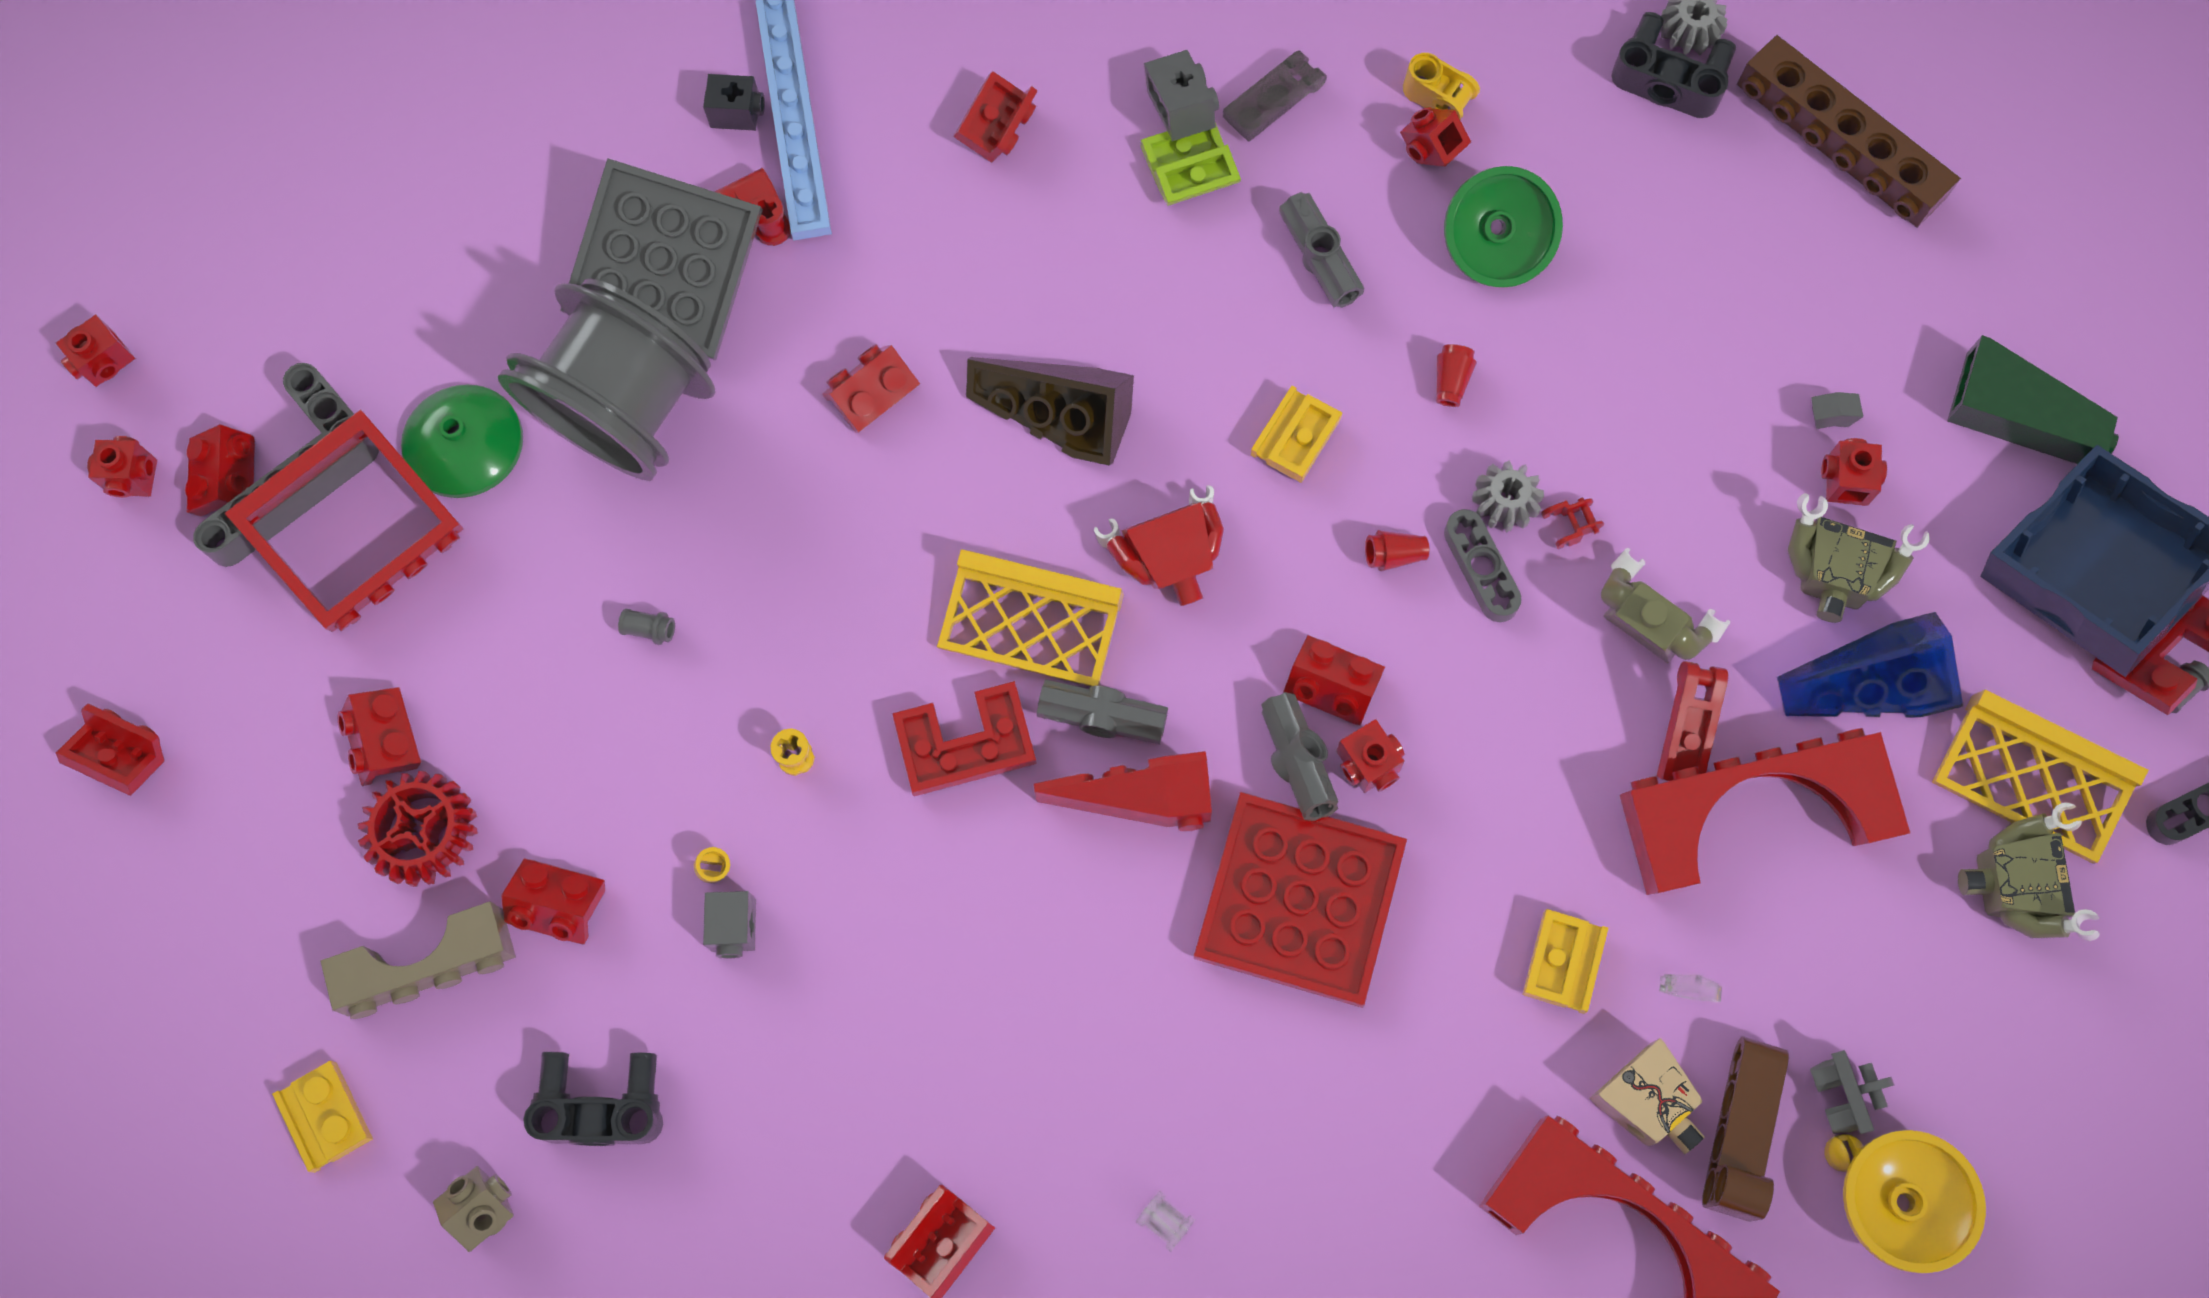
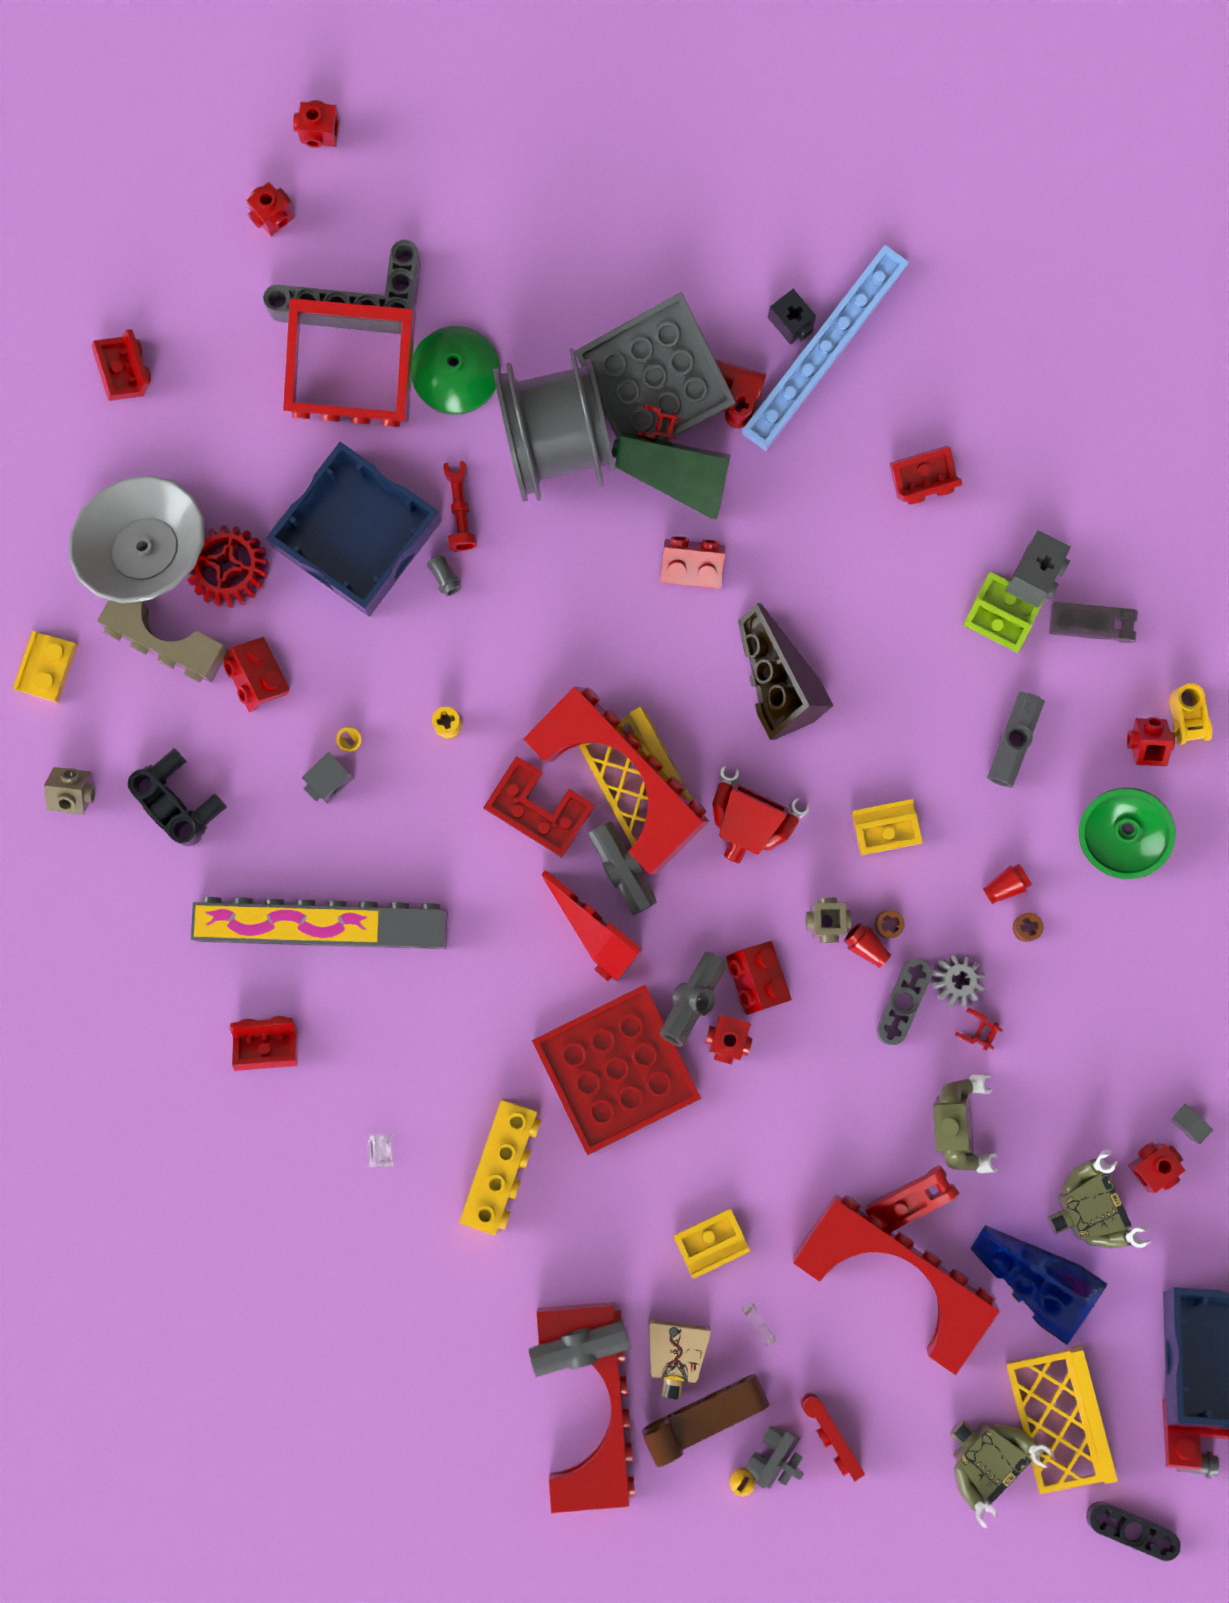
camera: 45 degrees right, 10 degrees up
red bracket [185,424,255,517] -> none
red bracket [337,687,421,786] -> none
yellow dish [1843,1130,1986,1273] -> none
none -> light grey dish [69,475,205,604]
none -> brick [191,897,448,949]
none -> dark blue tile [266,442,442,617]
none -> red piece [443,461,477,552]
none -> yellow brick [459,1099,542,1236]
none -> red arch [523,686,709,875]
none -> dark grey piece [528,1320,630,1377]
none -> dark green slope [612,432,731,519]
none -> red piece [637,405,681,442]
none -> red plate [801,1393,865,1482]
none -> dark tan brick [805,898,852,943]
none -> dark orange bush [874,910,905,938]
none -> dark orange bush [1012,913,1044,942]

